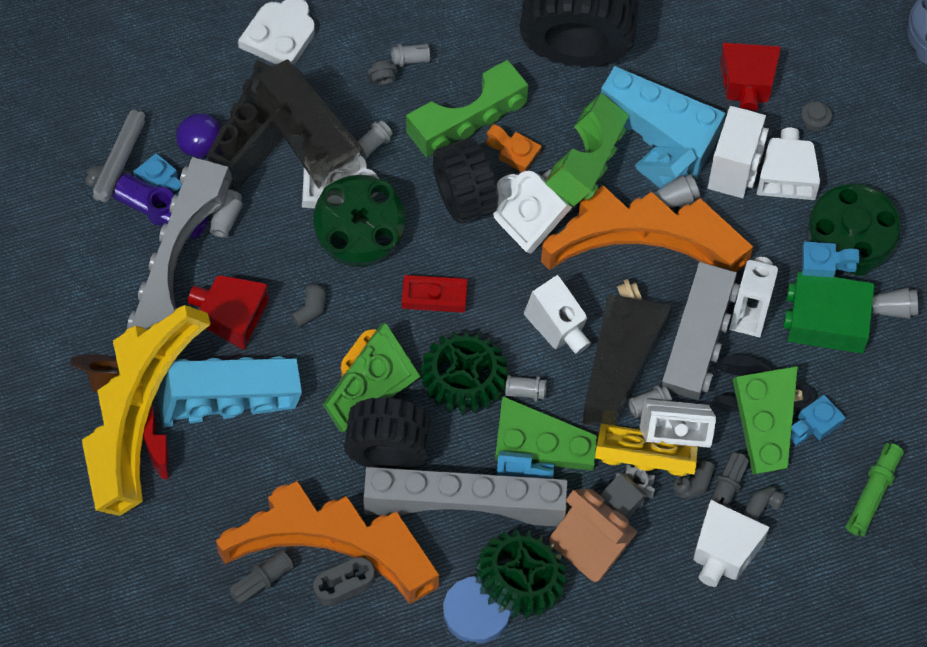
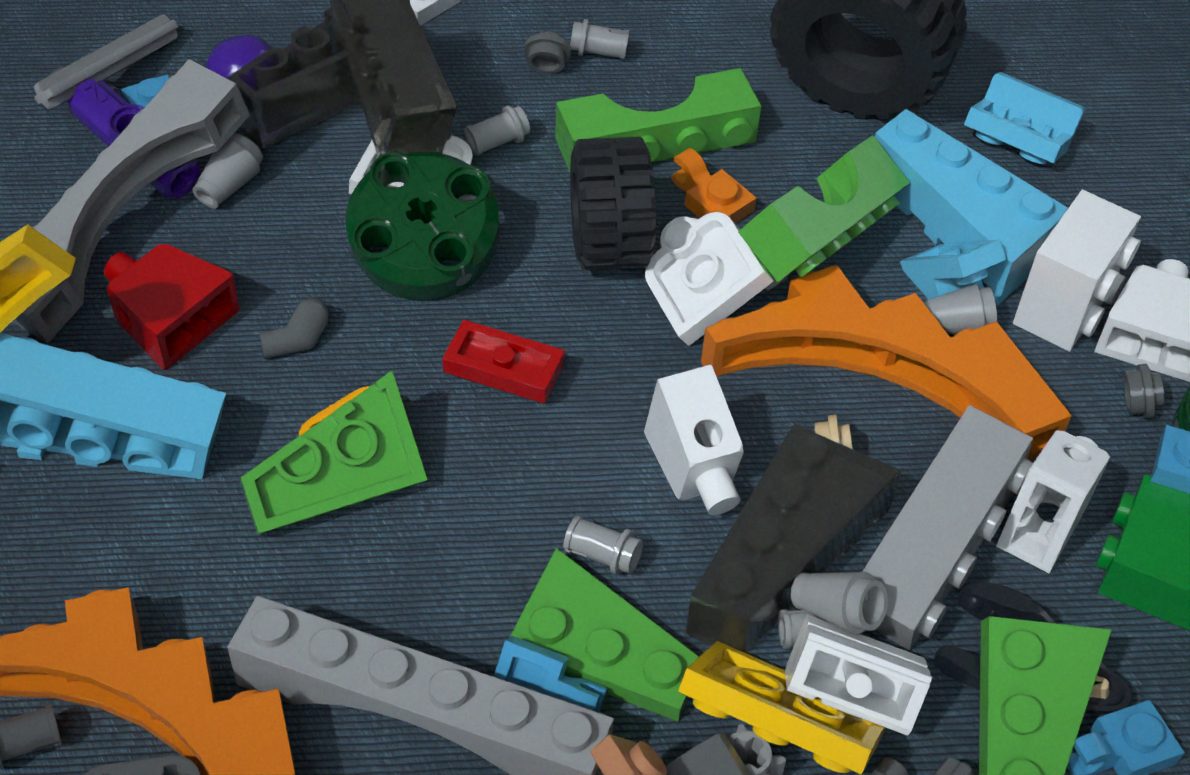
camera: 15 degrees right, 10 degrees down
black tyre [344,397,431,470] -> none
dark green gear [421,329,508,415] -> none
red torso [720,43,780,112] -> none
none -> light grey cone [791,572,888,634]
none -> medium azure bracket [964,72,1085,164]
none -> dark grey plate [1123,363,1164,419]

